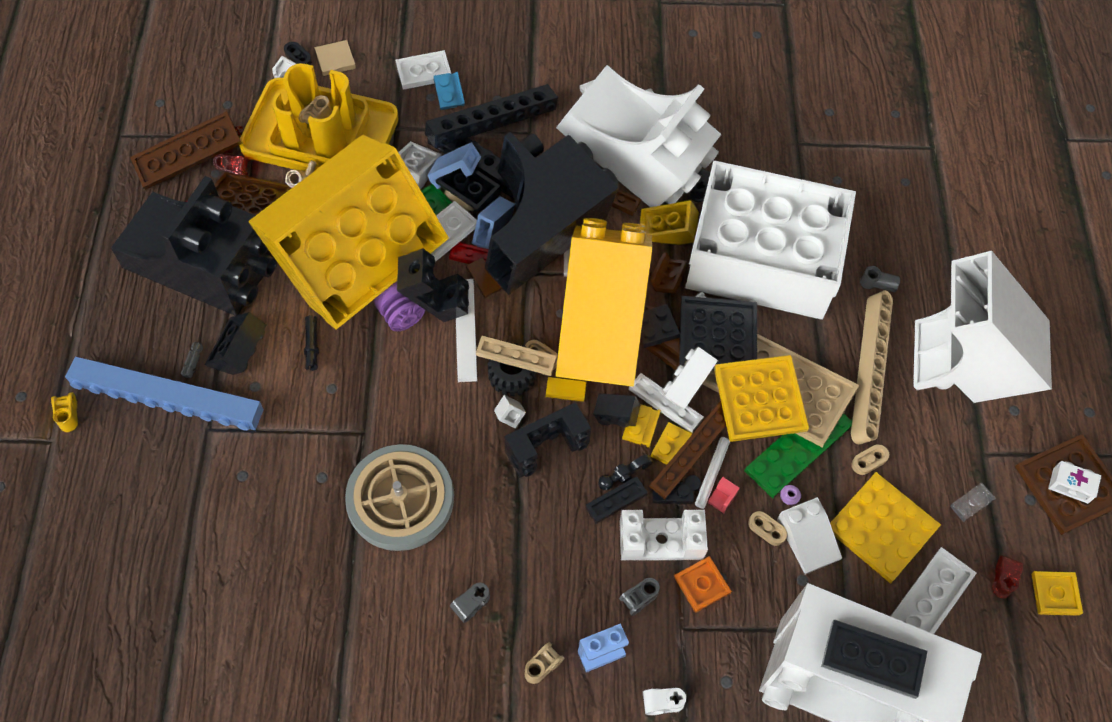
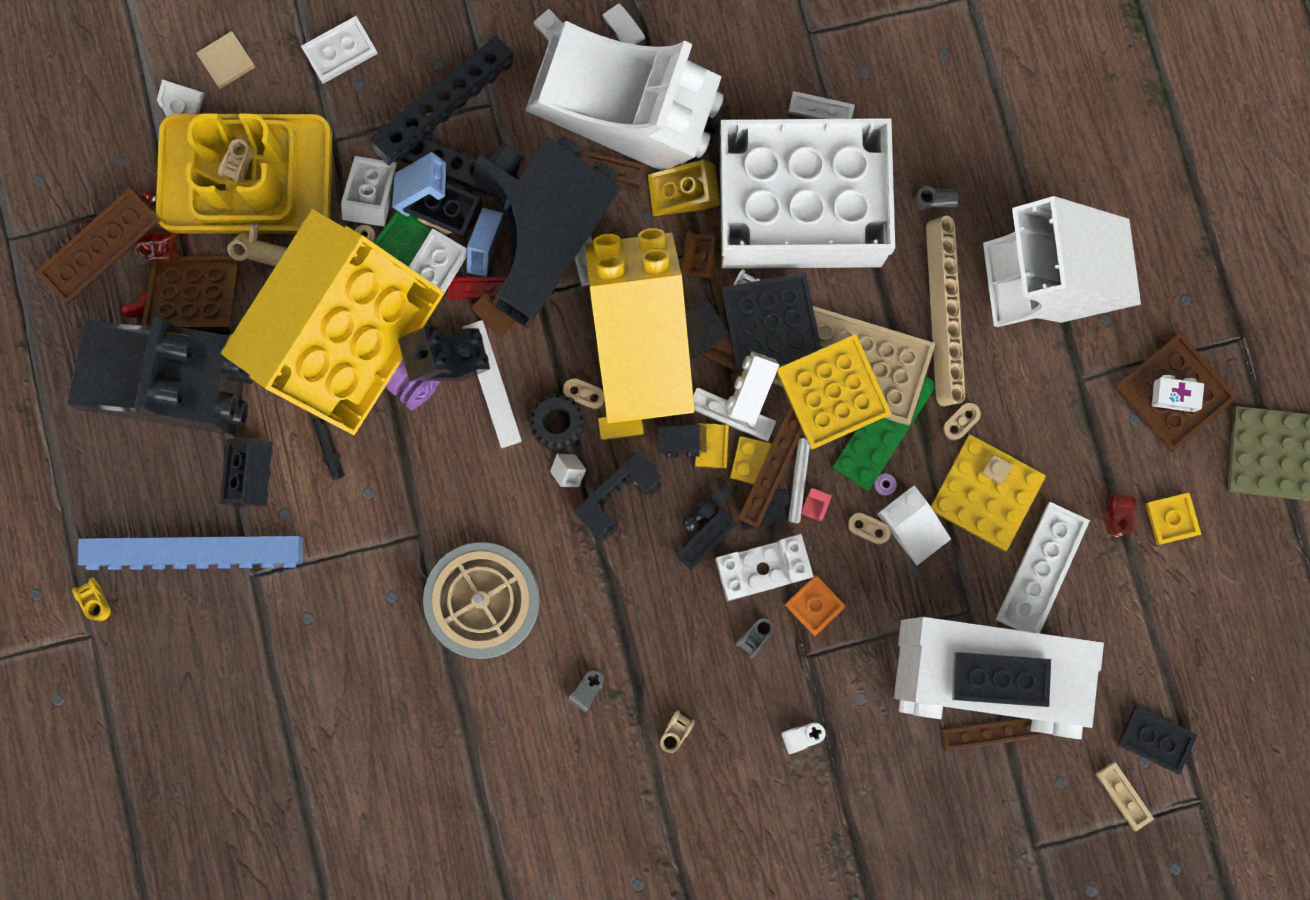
camera: 15 degrees left, 20 degrees up
dark grey axle [181,342,203,378] -> none
black plate [284,42,312,65] -> none
dark azure plate [434,72,465,110] -> none
tan plate [476,336,557,376] -> none
light blue panel [578,623,629,672] -> none
clear plate [950,483,996,522] -> none
none -> tan plate [981,455,1012,485]

